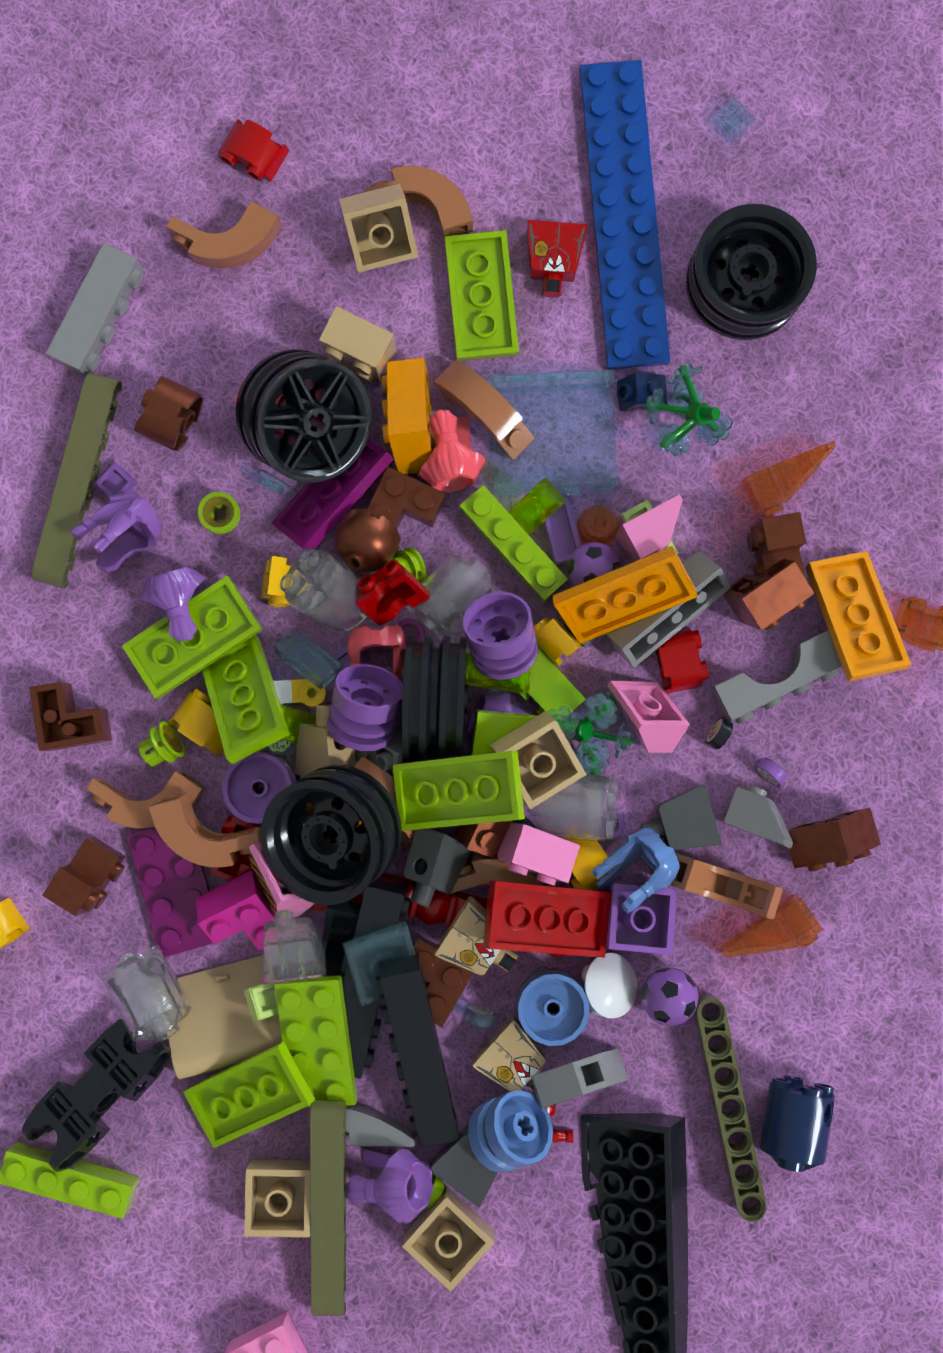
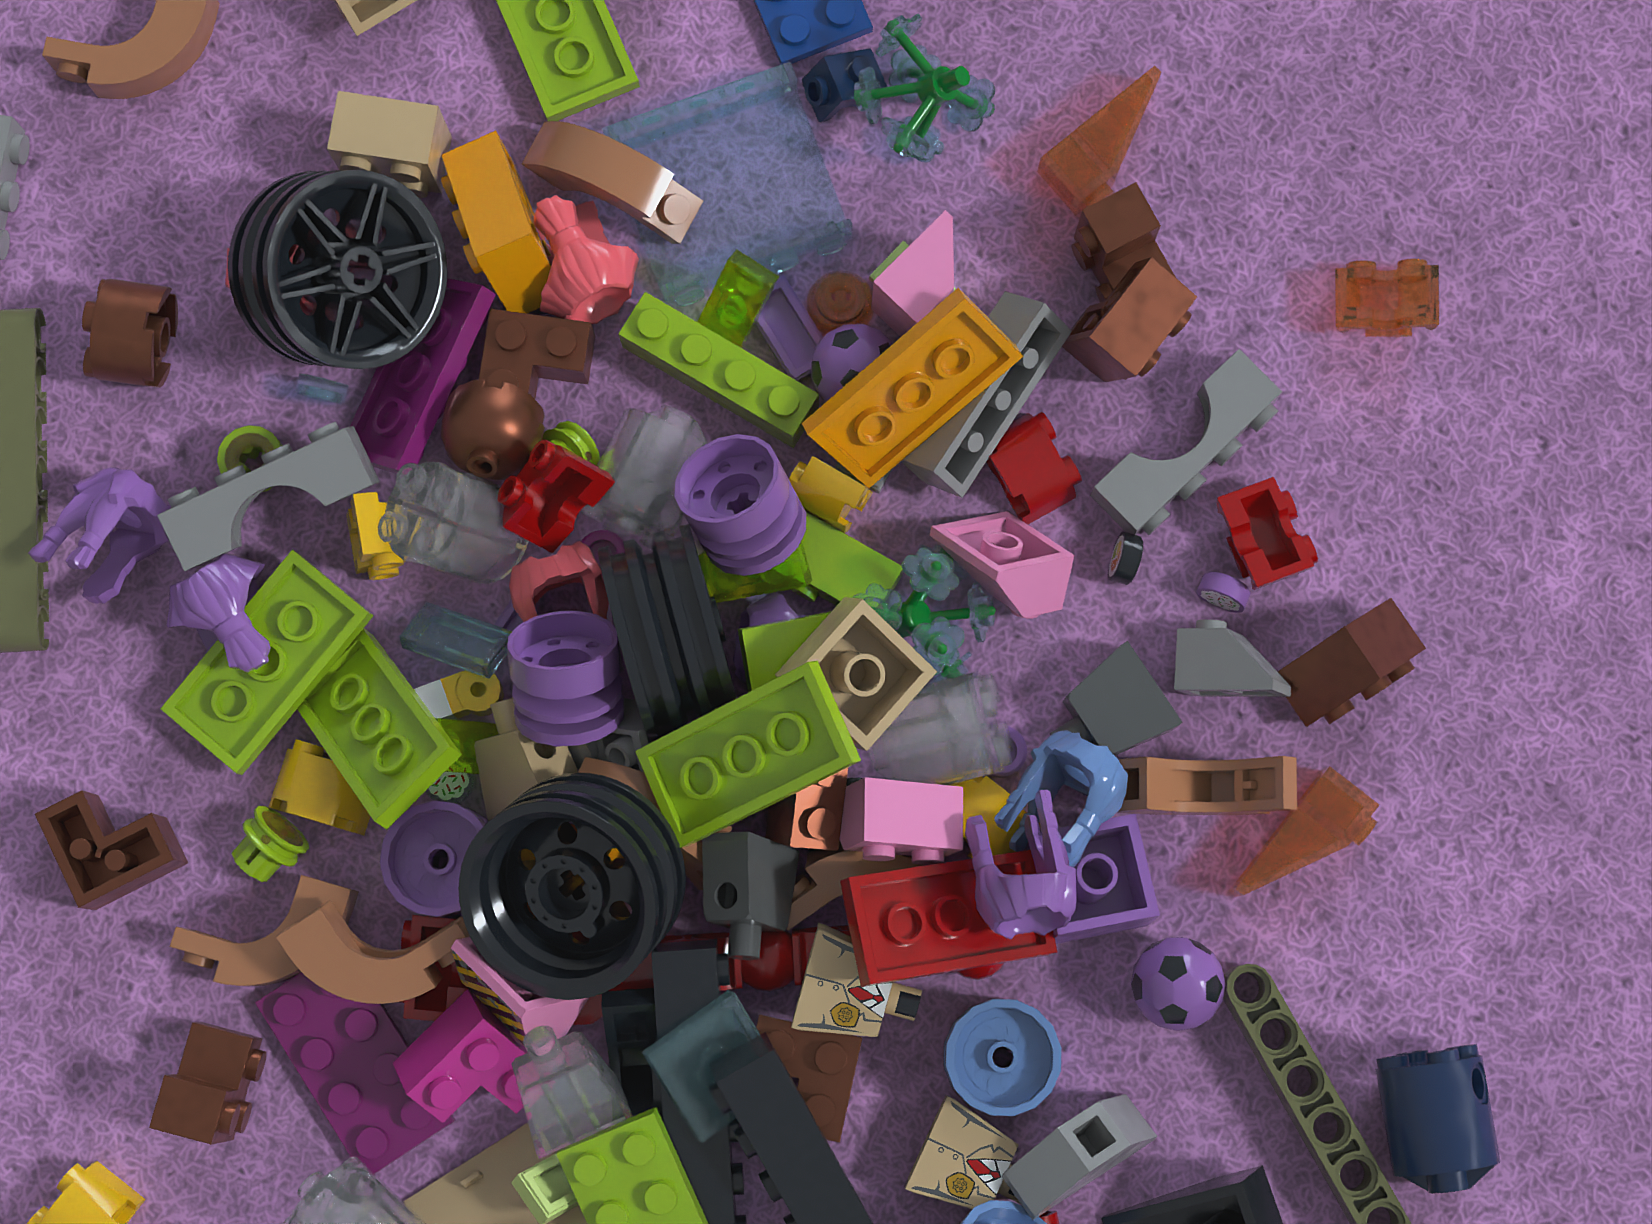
camera: 15 degrees left, 5 degrees down
medium lavender tile [93,461,139,497] -> none
clear light blue tile [463,1004,497,1028] -> none
white dish [582,953,637,1018] -> none
light orange plate [806,551,911,682] -> none
none -> light grey arch [157,422,380,571]
none -> medium lavender piece [965,790,1077,939]
none -> red cylinder [1217,477,1318,590]

